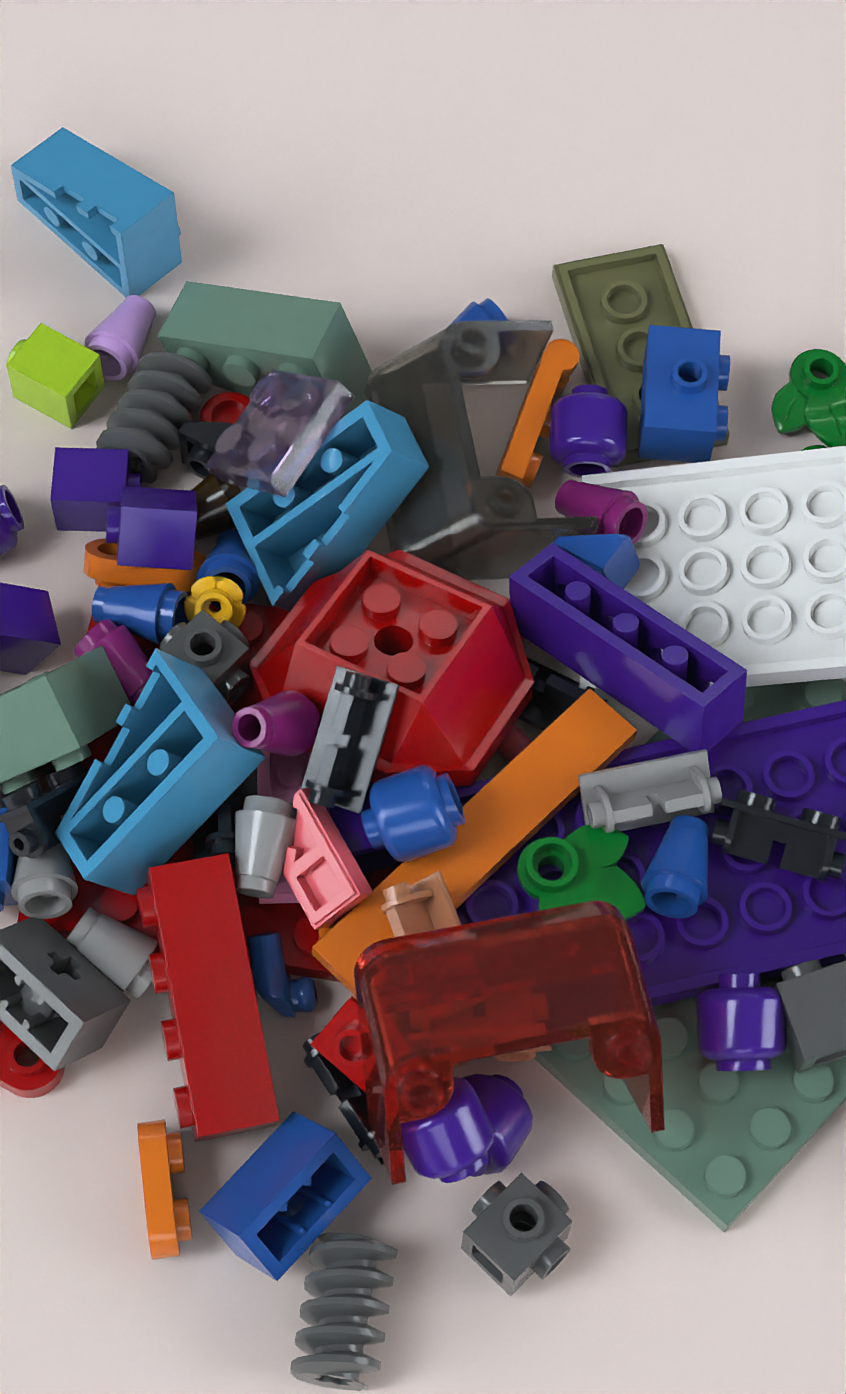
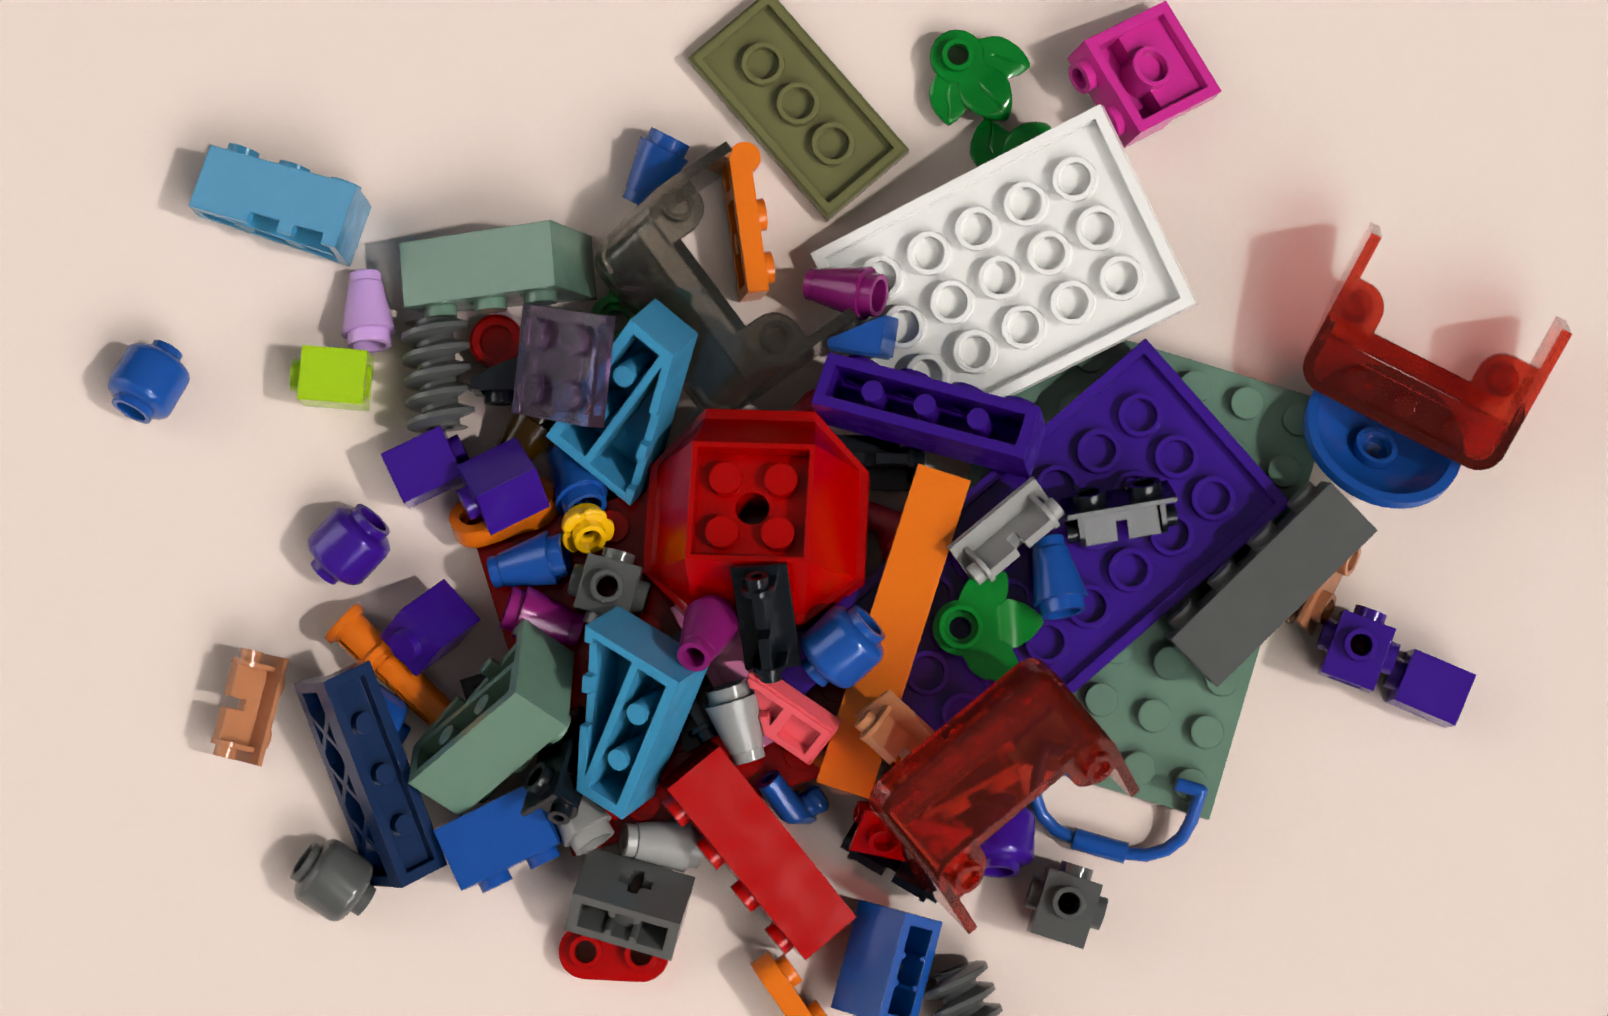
camera: 25 degrees left, 20 degrees up
dark purple head [391,1073,495,1183] -> none
dark purple head [549,384,628,478] -> none
blue brick [638,325,730,463] -> none
dark purple head [696,973,787,1071] -> none
none -> blue piece [1028,740,1208,864]

